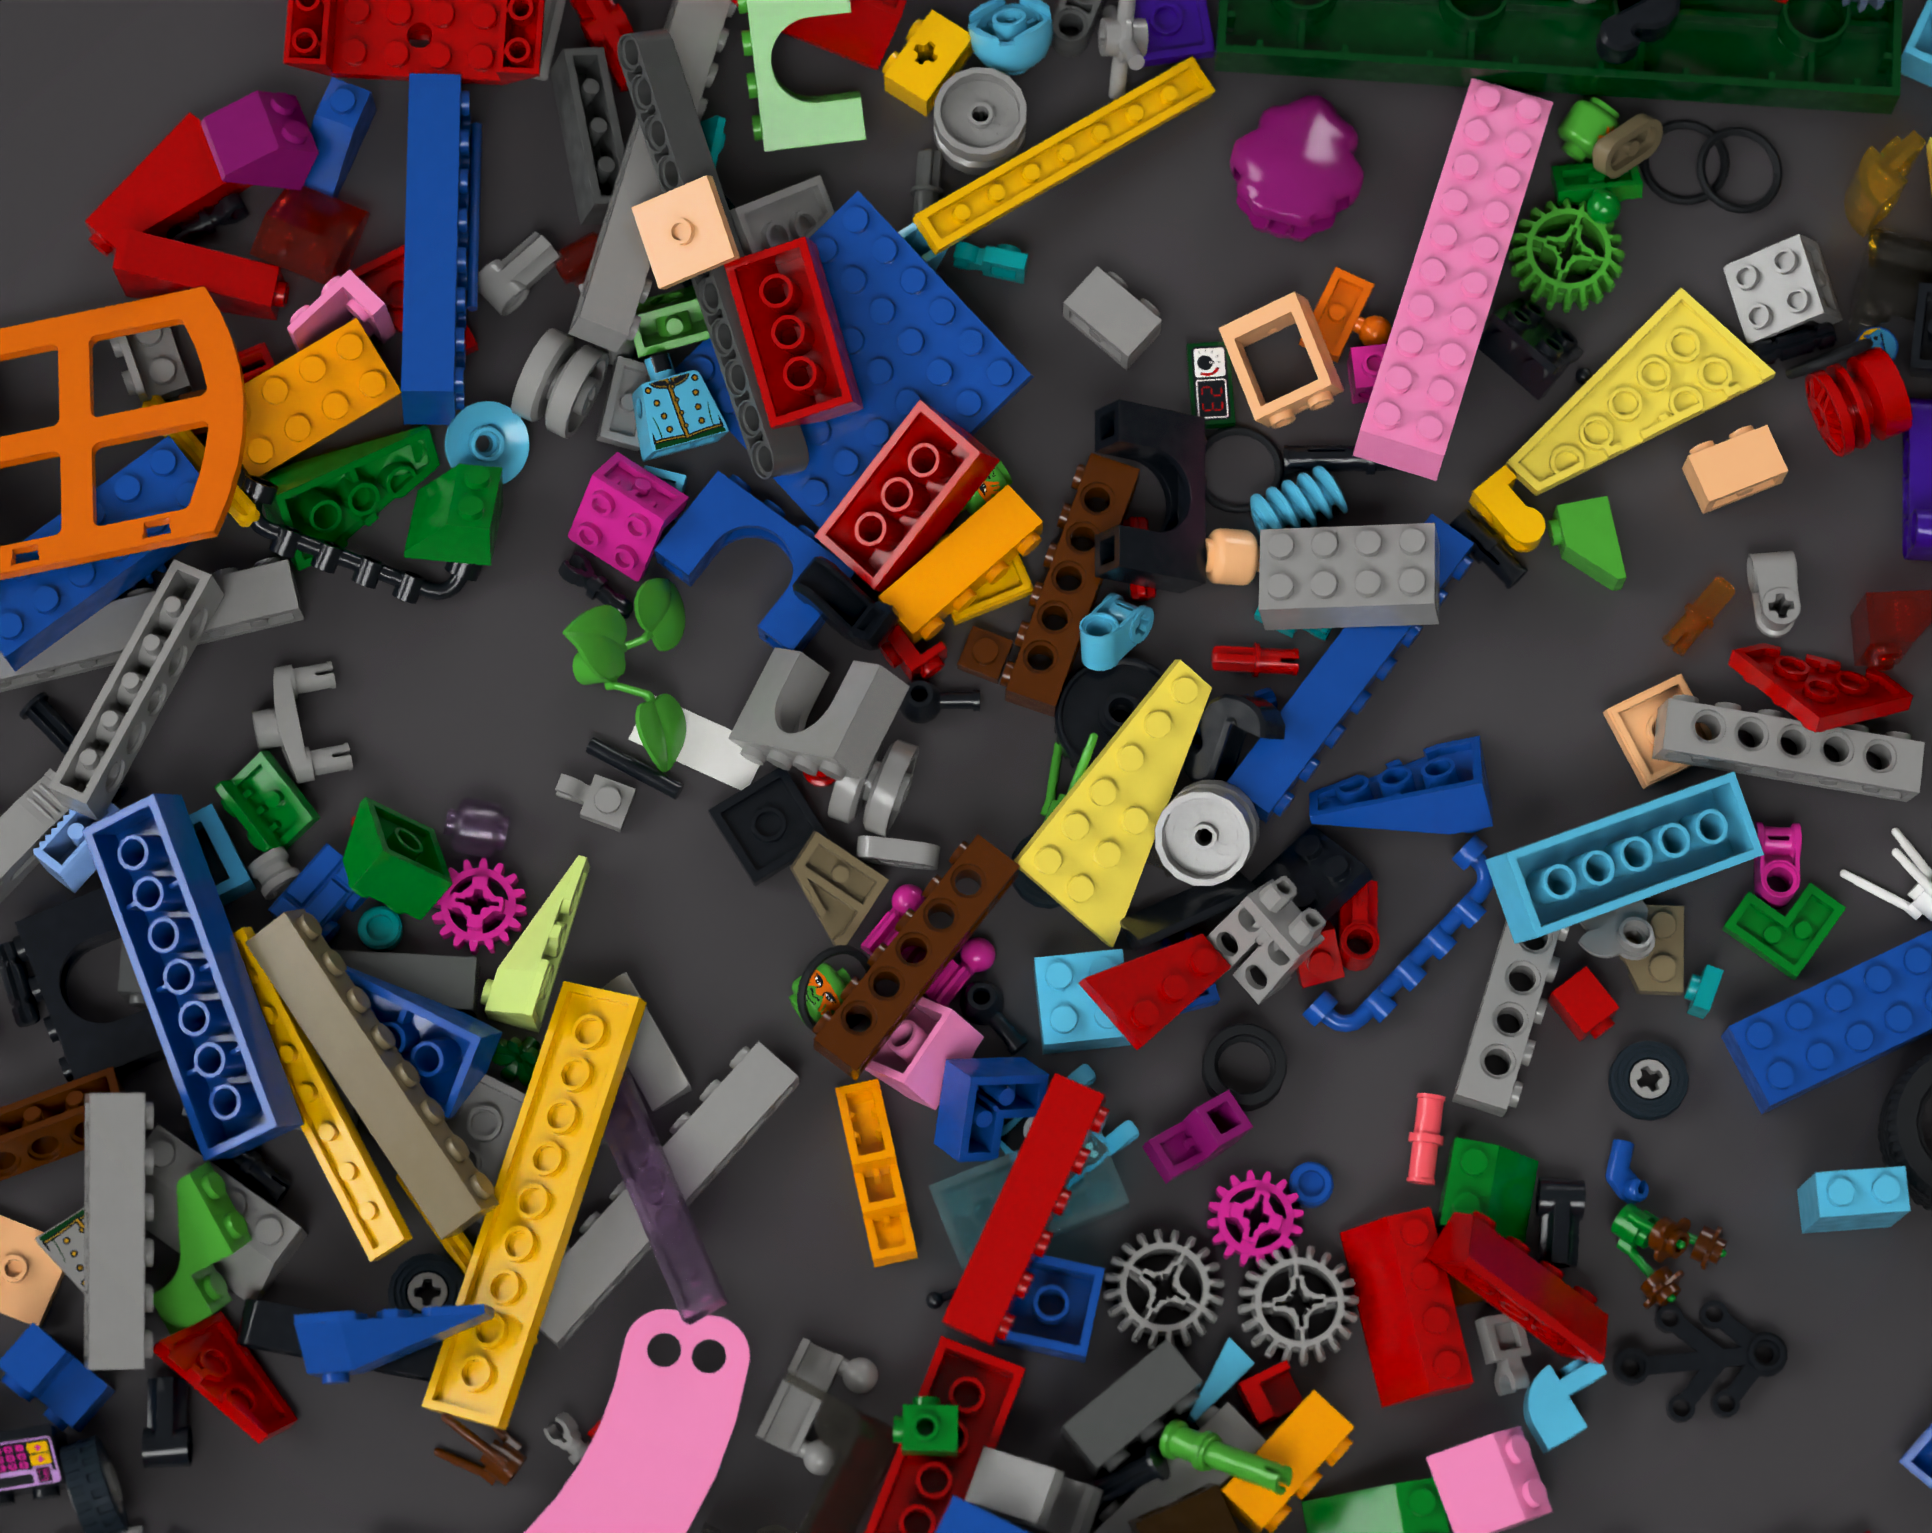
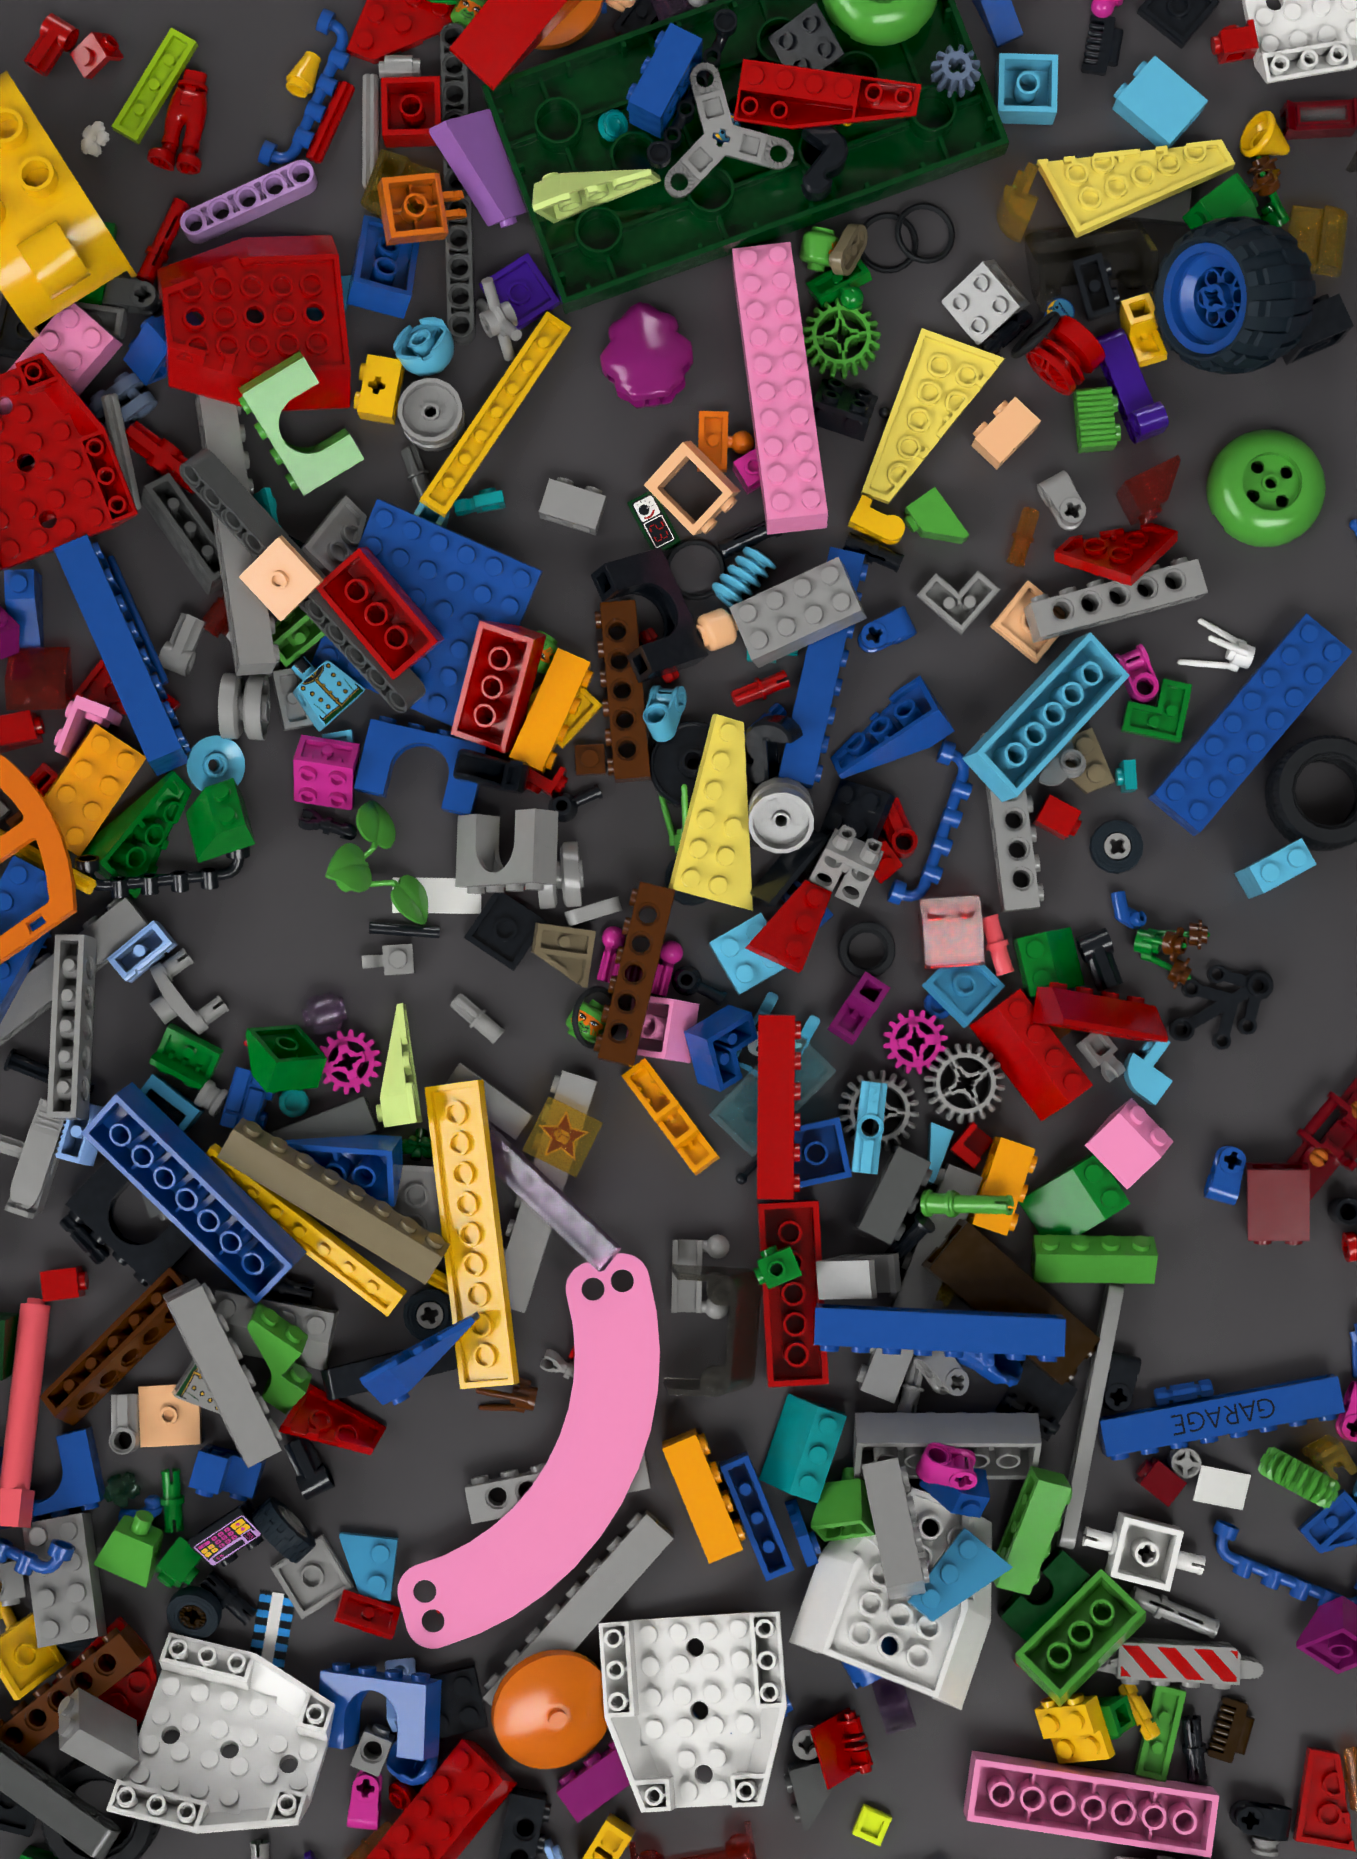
camera: 25 degrees left, 10 degrees up
none -> light blue brick [107,920,178,983]
none -> light grey axle [450,993,505,1044]
none -> clear yellow tile [522,1096,603,1177]
none -> medium azure piece [851,1081,888,1174]
none -> blue piece [858,606,917,653]
none -> light grey brick [916,571,1000,635]
none -> clear red slope [918,895,985,969]
none -> dark azure plate [921,944,1005,1028]
none -> bright green brick [1073,386,1121,453]

